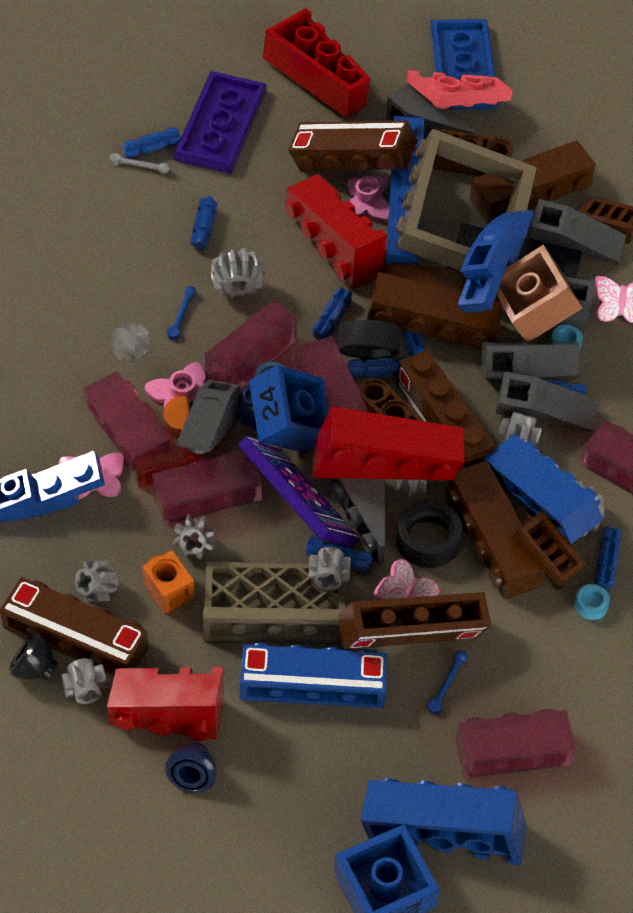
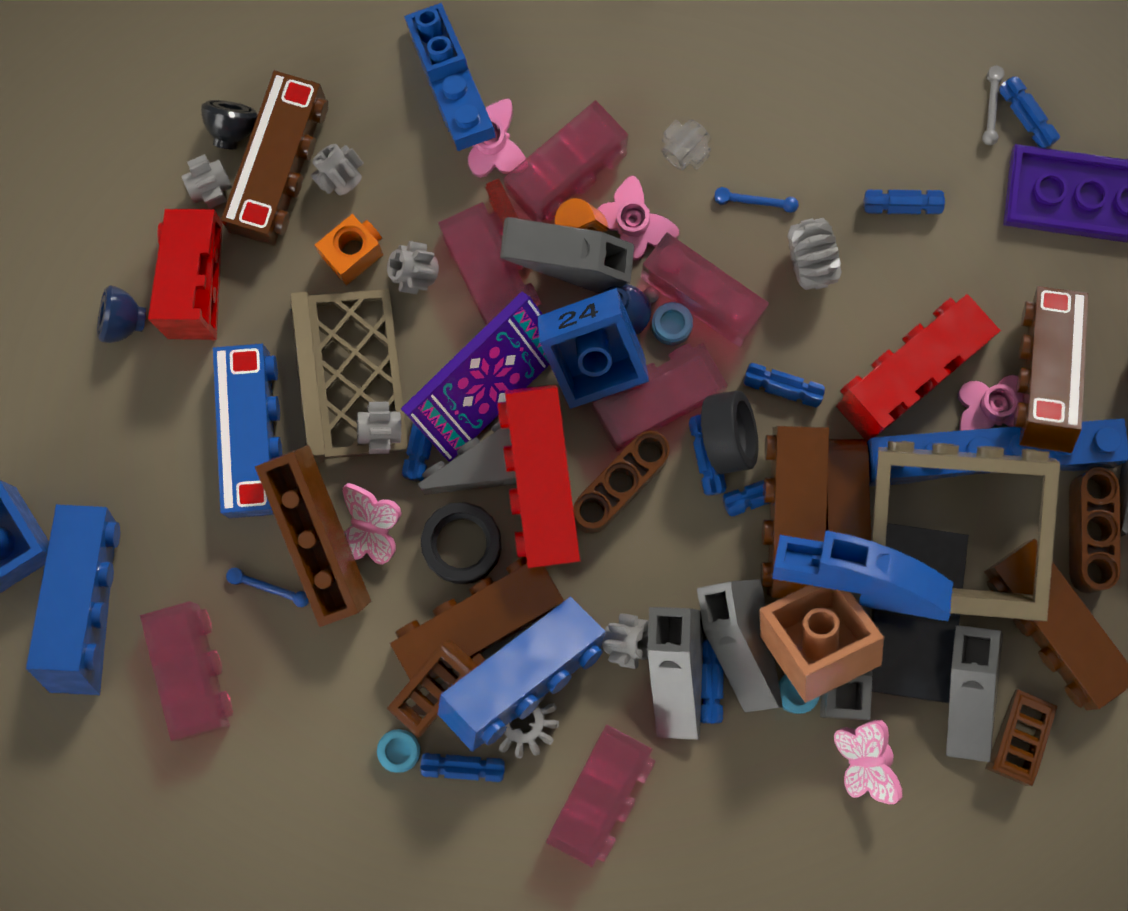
camera: 85 degrees right, 25 degrees up
reddish brown brick [397,349,495,469] -> none

